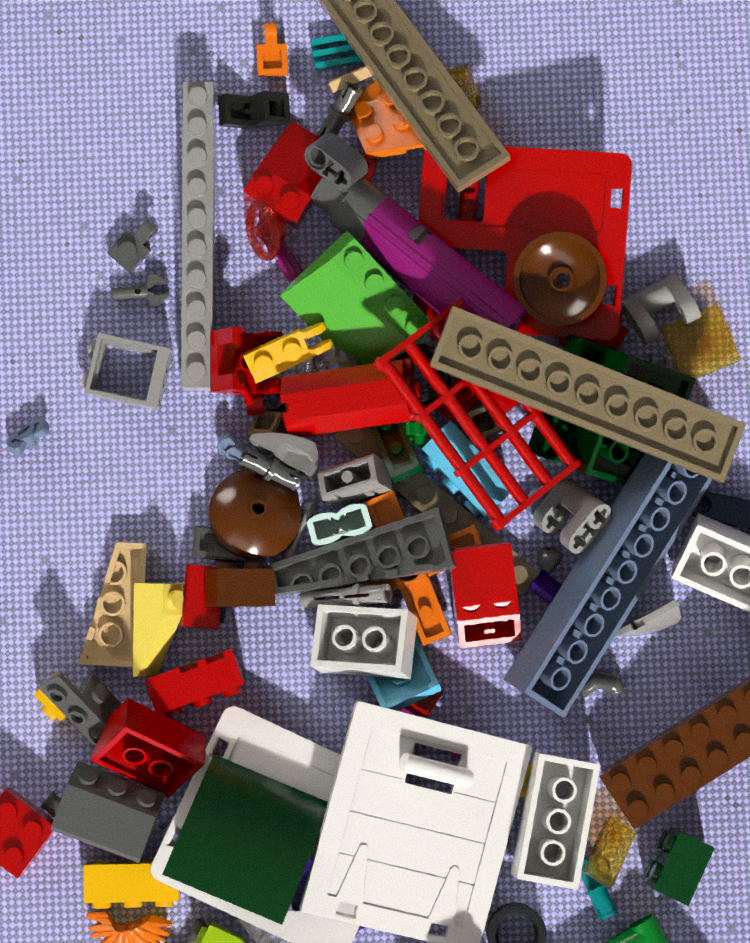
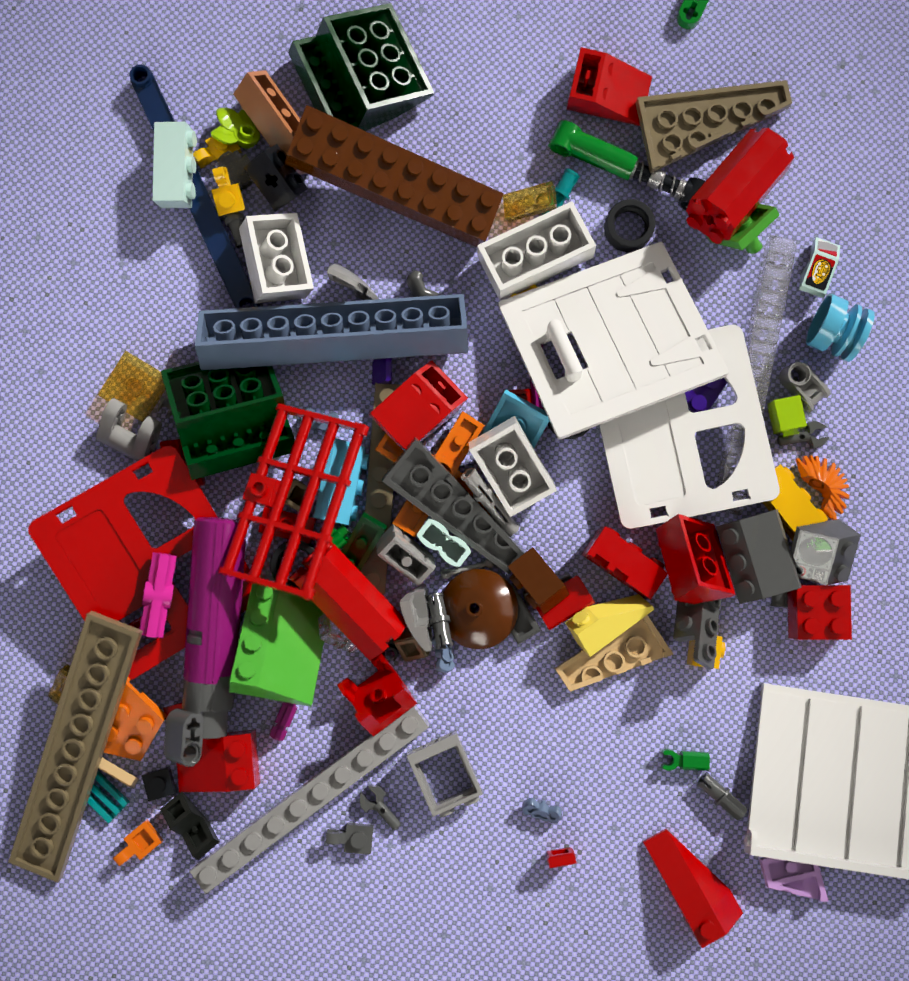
camera: 125 degrees left, 0 degrees up
dark green slope [162,754,328,925] -> none
red hand [240,383,264,416] -> none
yellow hinge [243,322,334,383] -> none
clear red piece [245,200,286,261] -> none
dark grey pin [316,82,362,137] -> none
dark tan plate [429,306,746,483] -> none
reddish brown dish [513,232,608,326] -> none
light grey connector [533,478,611,554] -> none
dark grey hinge [537,547,564,574] -> none
dark green brick [644,827,715,906] -> none
none -> dark pink piece [139,552,177,638]
none -> black plate [141,766,177,802]
none -> slope [790,519,861,585]

